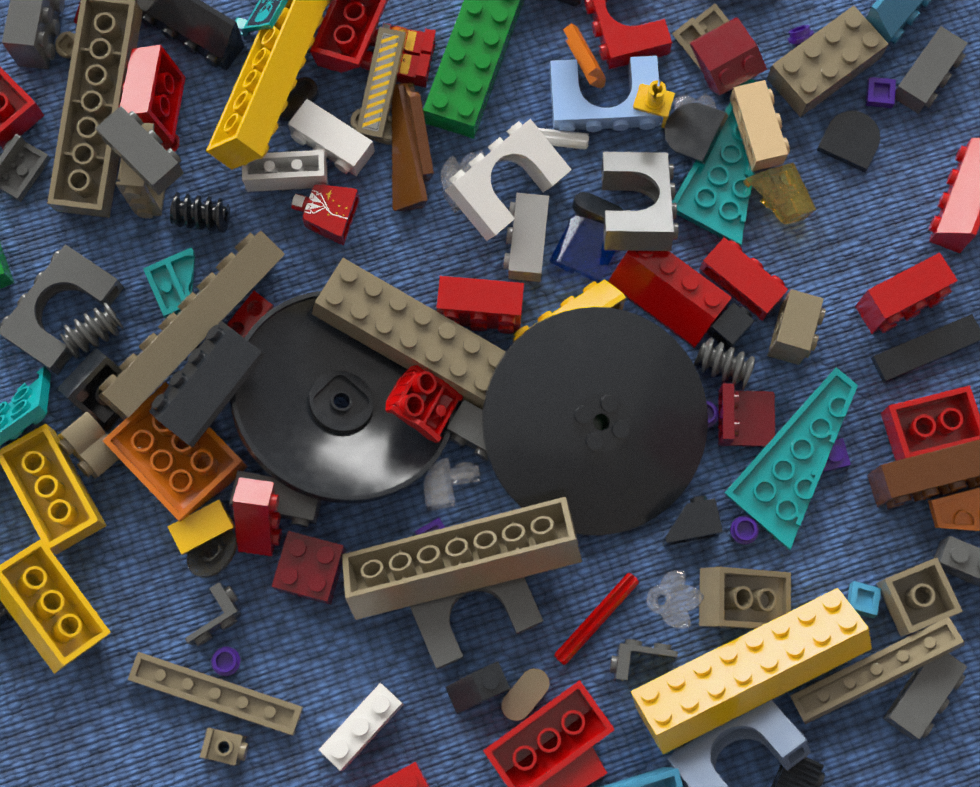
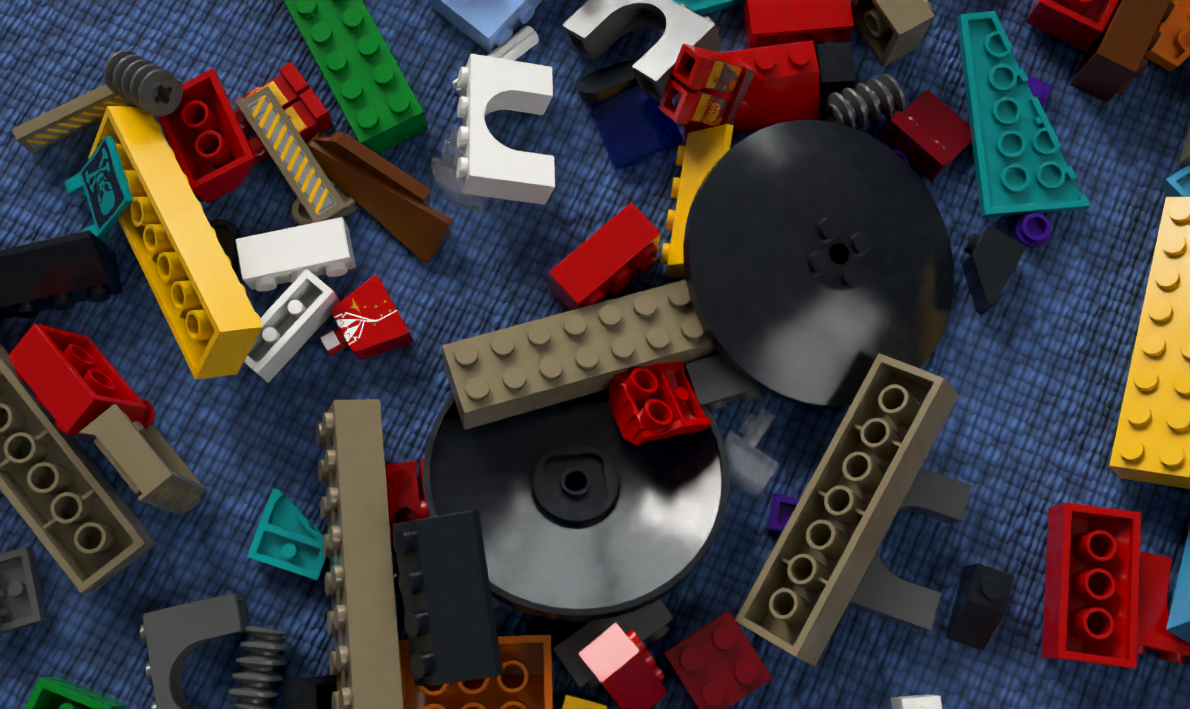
camera: 50 degrees left, 0 degrees up
dark grey brick [95,106,184,195] -> none
black piece [170,192,230,233] -> none
dark tan tile [502,668,549,721] -> none
light grey brick [503,193,549,282] -> none
red axle [554,573,639,665] -> none
dark grey bracket [609,639,678,682] -> none
clear plate [646,570,704,628] -> none
dark tan slope [699,567,791,629] -> none
none -> red hips [658,43,764,126]

